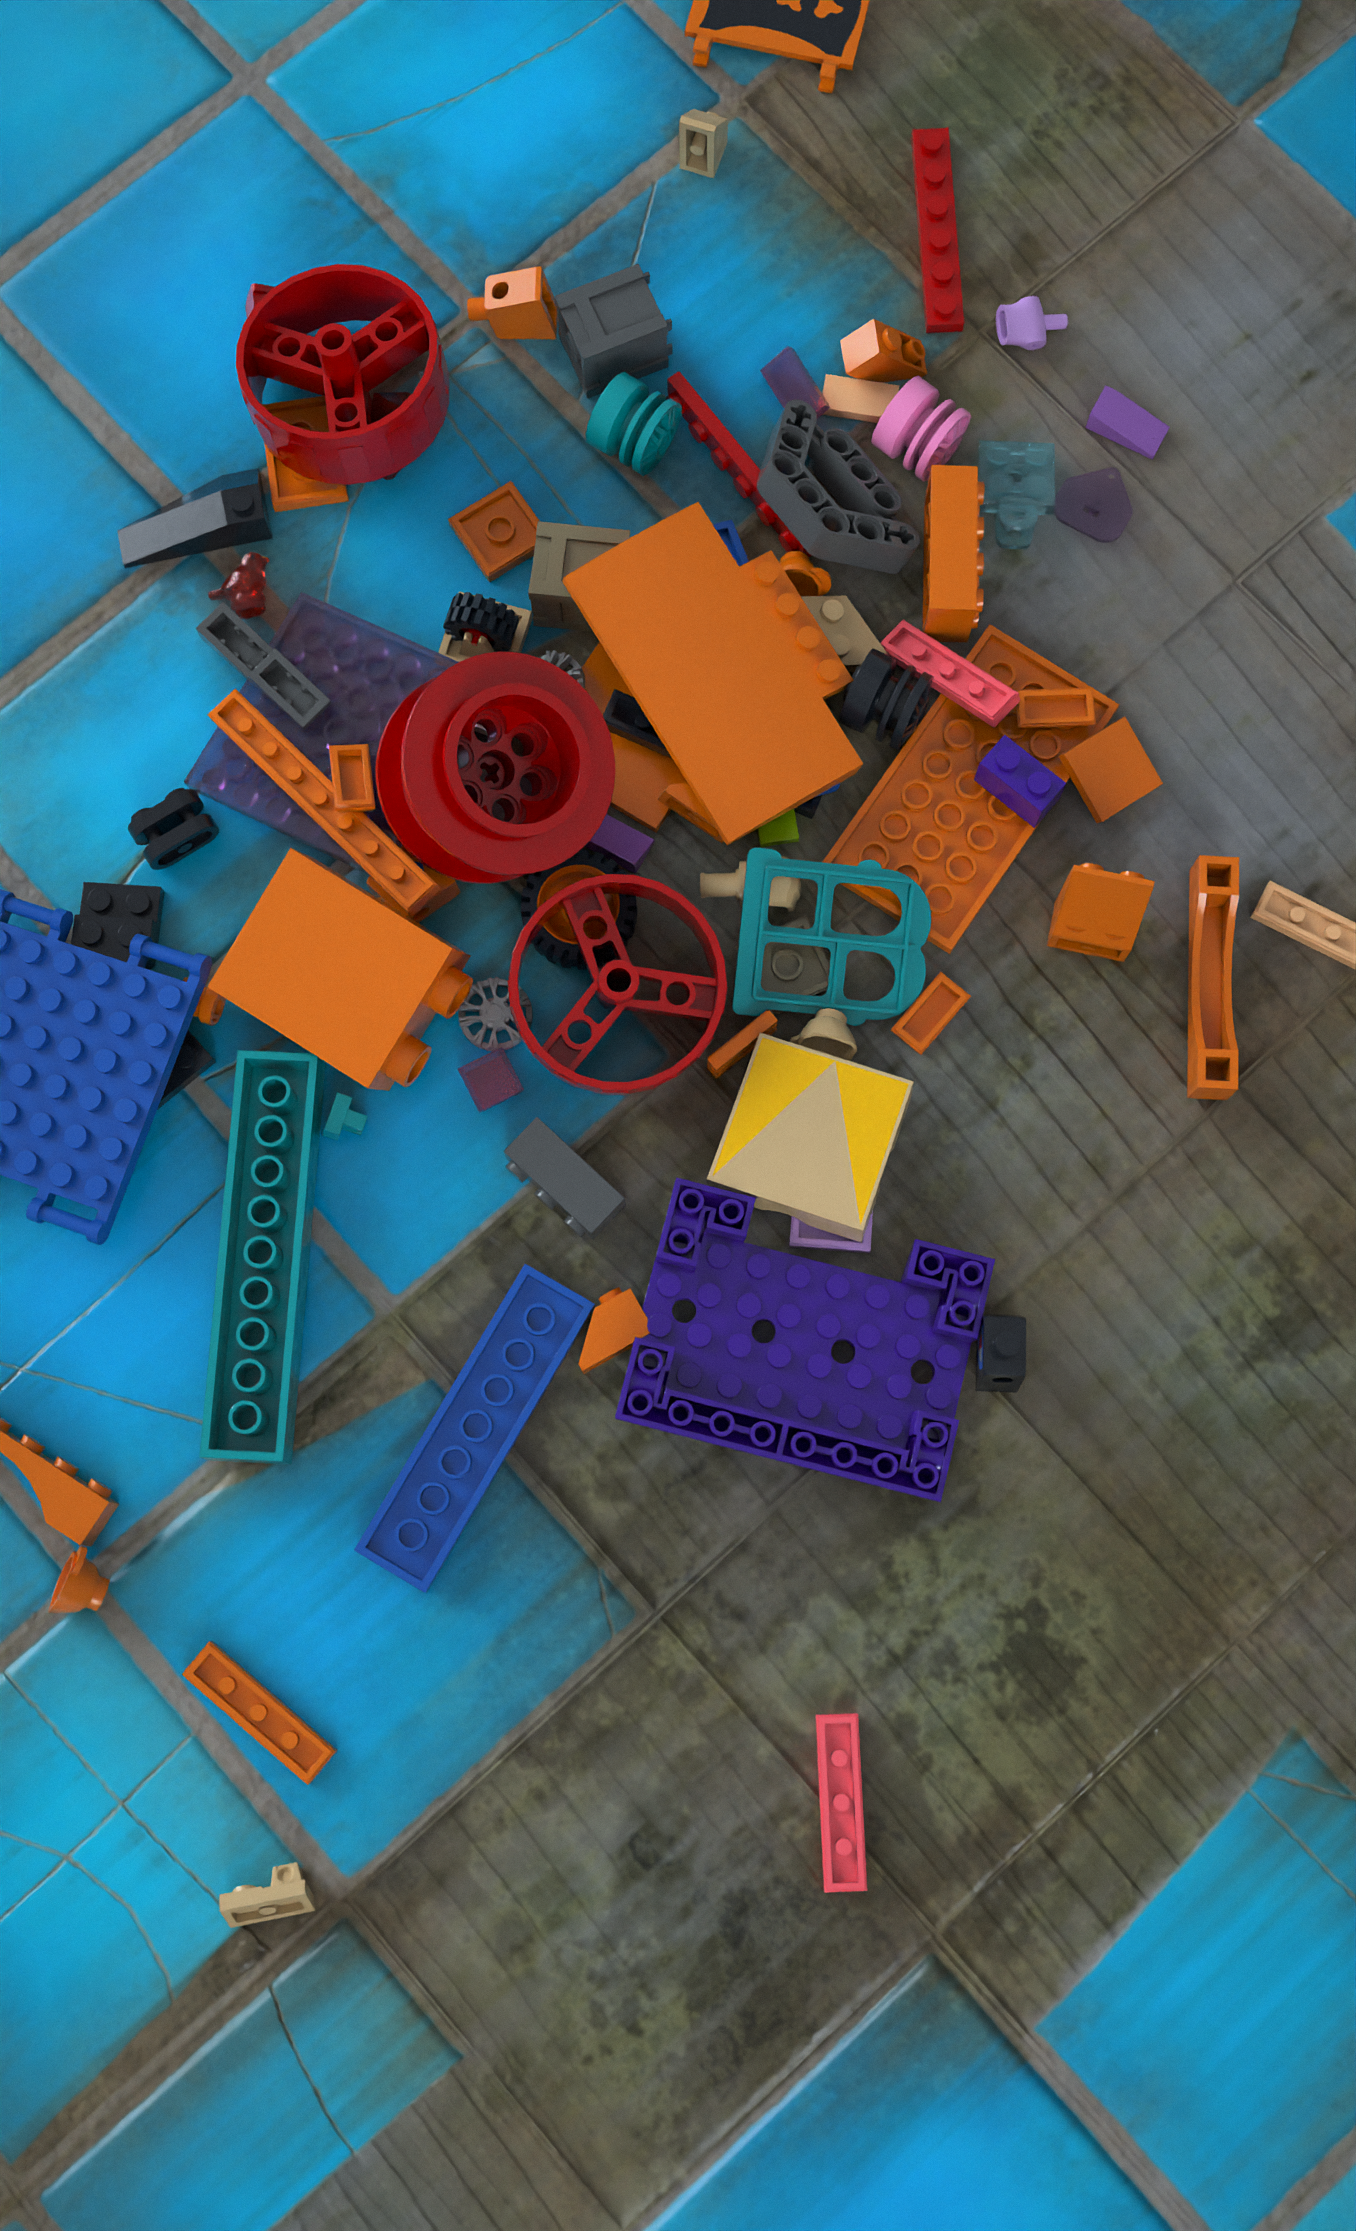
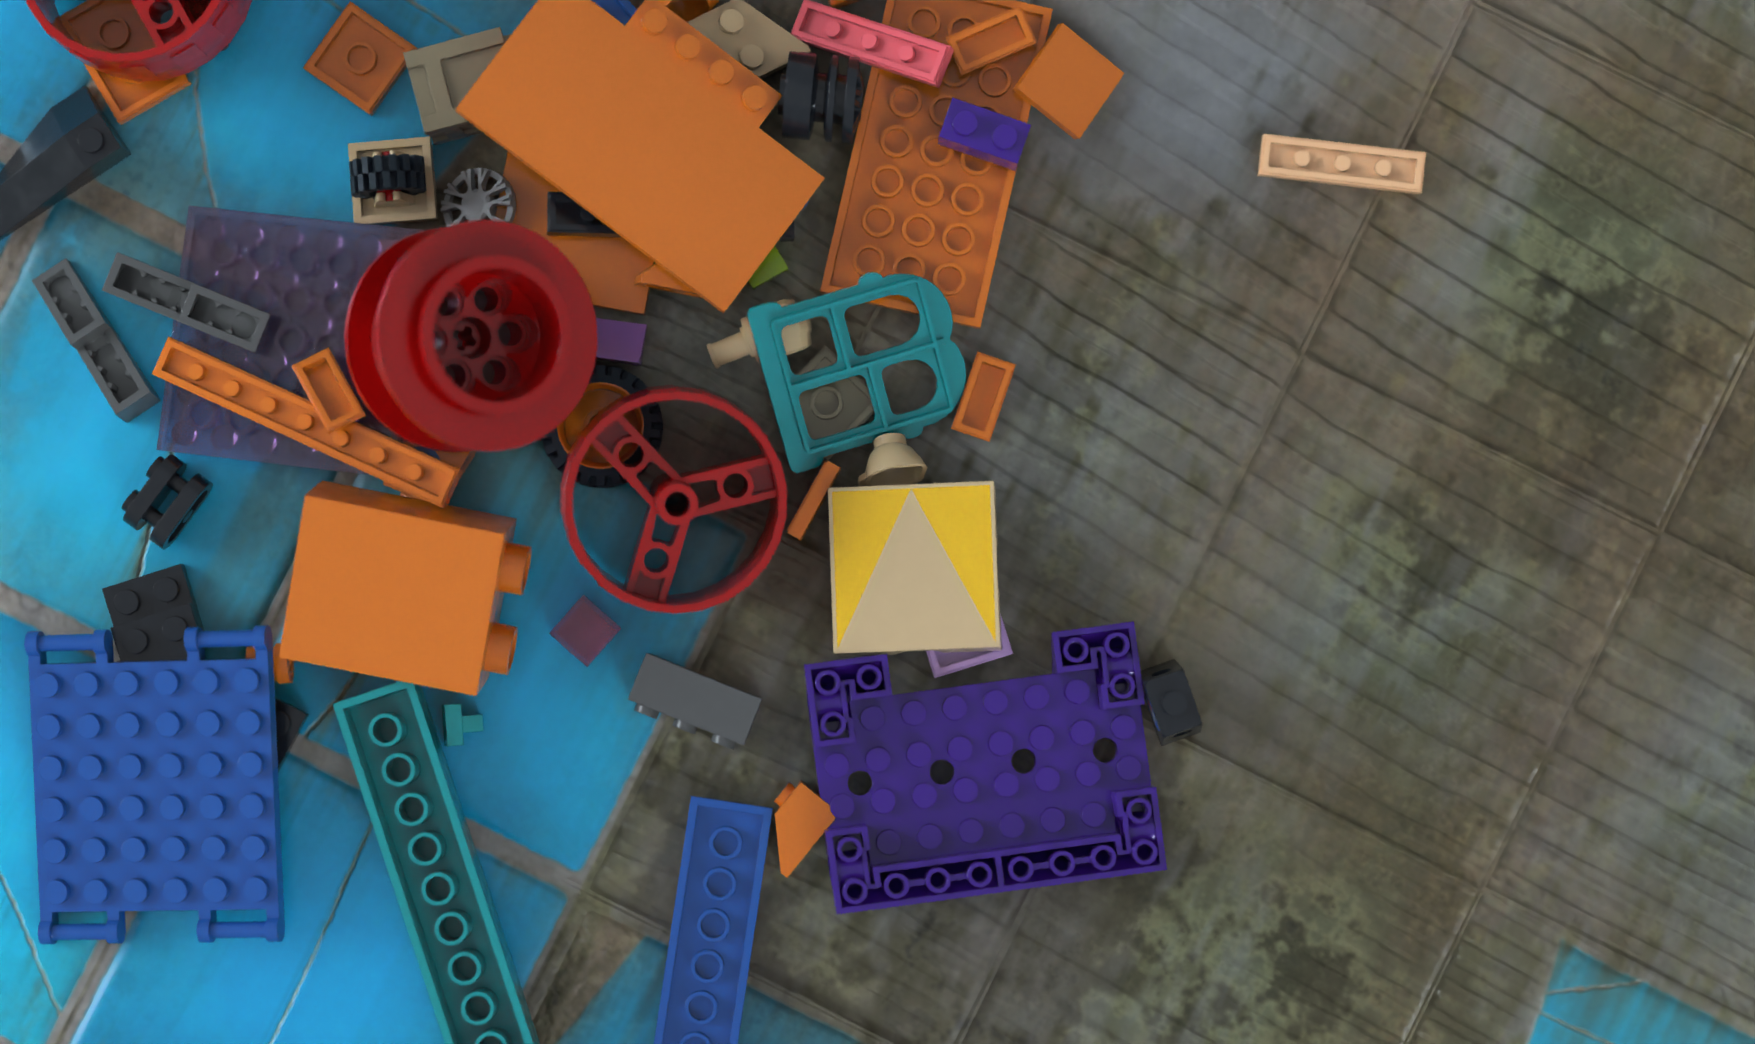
camera: 25 degrees left, 10 degrees up
clear red animal [208,552,269,619] -> none
light grey wheel [459,977,533,1052] -> none
orange slope [1047,863,1155,962] -> none
orange arch [1187,855,1239,1100] -> none
none -> dark grey slope [32,258,161,423]

